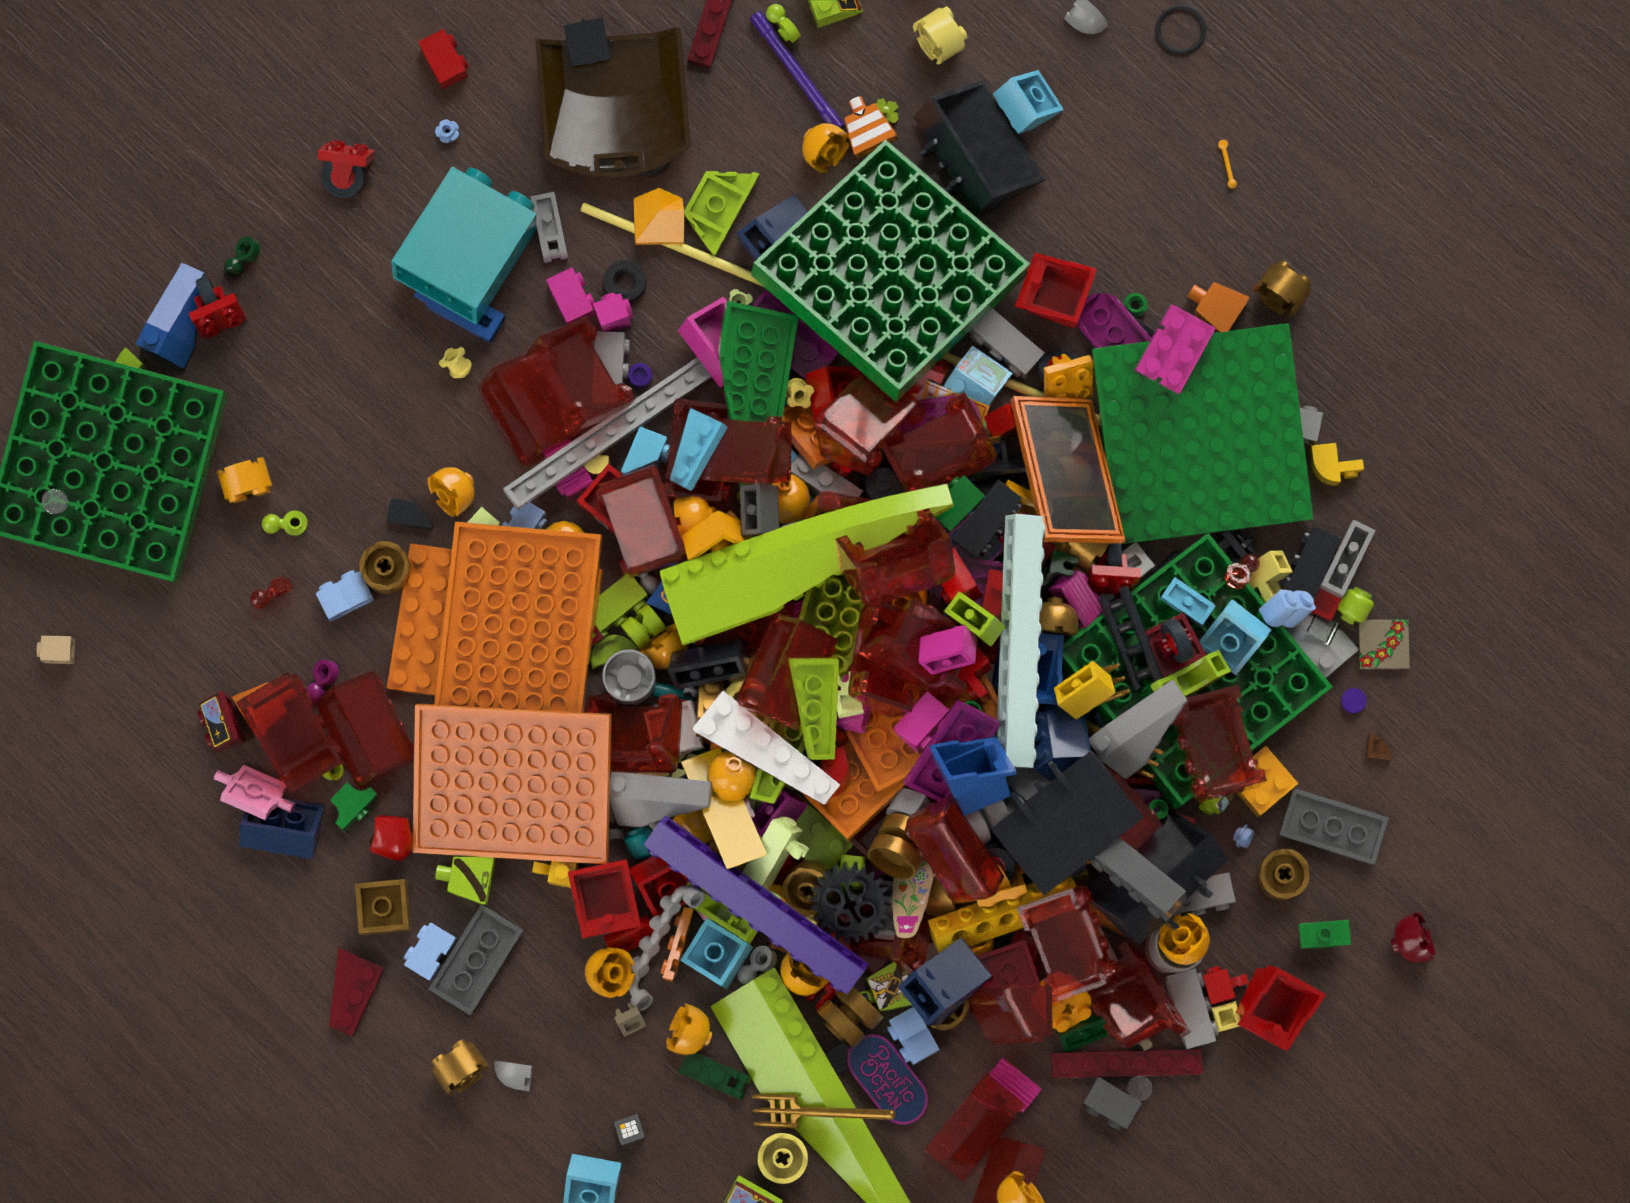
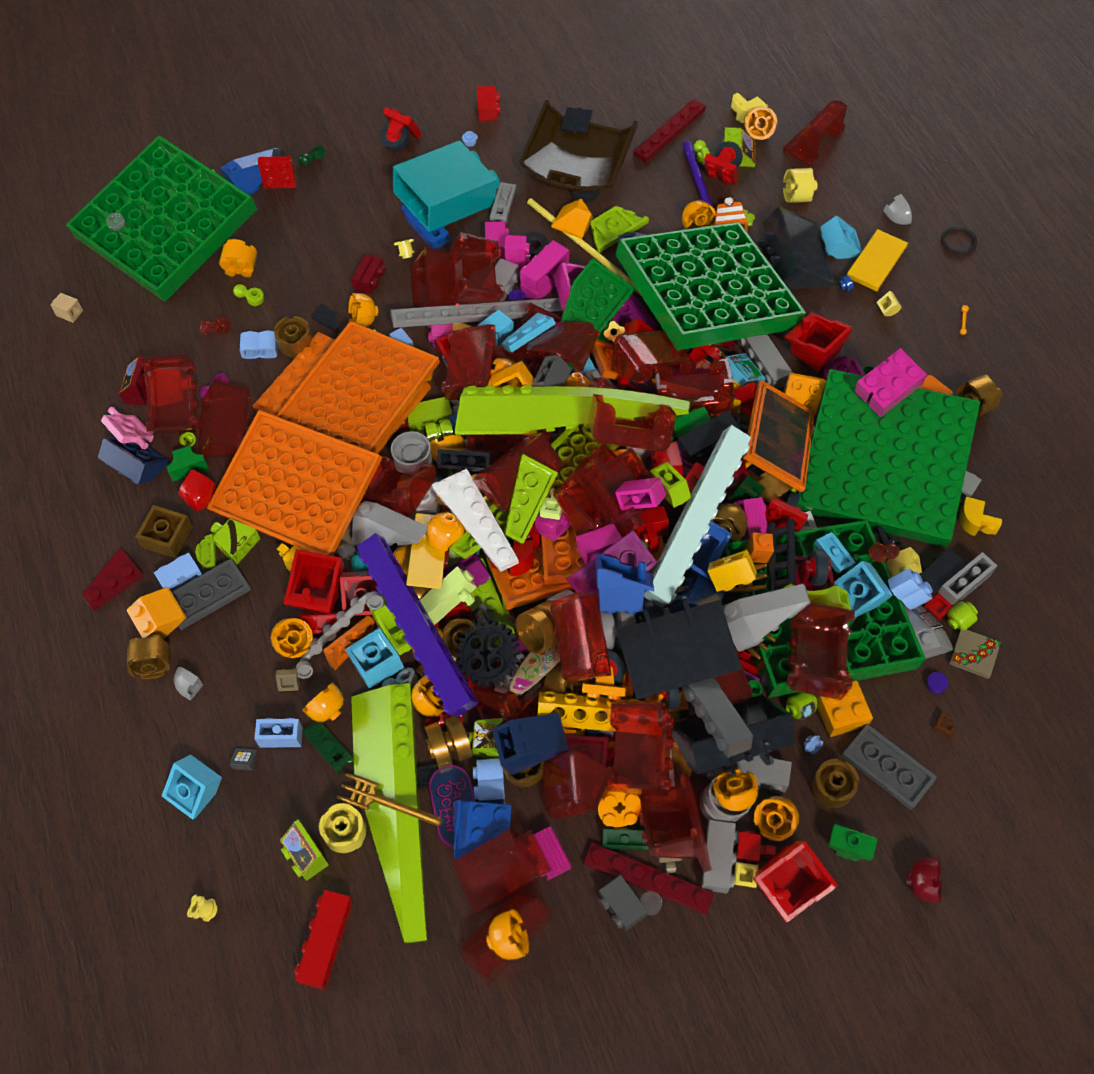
camera: 25 degrees right, 20 degrees down
none -> light orange slope [127,587,187,640]
none -> lime tile [195,533,217,569]
none -> light blue brick [254,718,303,747]
none -> dark red brick [351,254,386,295]
none -> blue piece [453,800,511,863]
none -> slope [472,603,493,626]
none -> dark pink piece [520,240,569,300]
none -> red plate [704,141,743,185]
none -> orange brick [747,533,774,563]
none -> light orange cylinder [754,796,799,841]
none -> blue plate [839,275,854,292]
none -> yellow tile [847,229,908,291]
none -> light yellow brick [876,291,901,316]

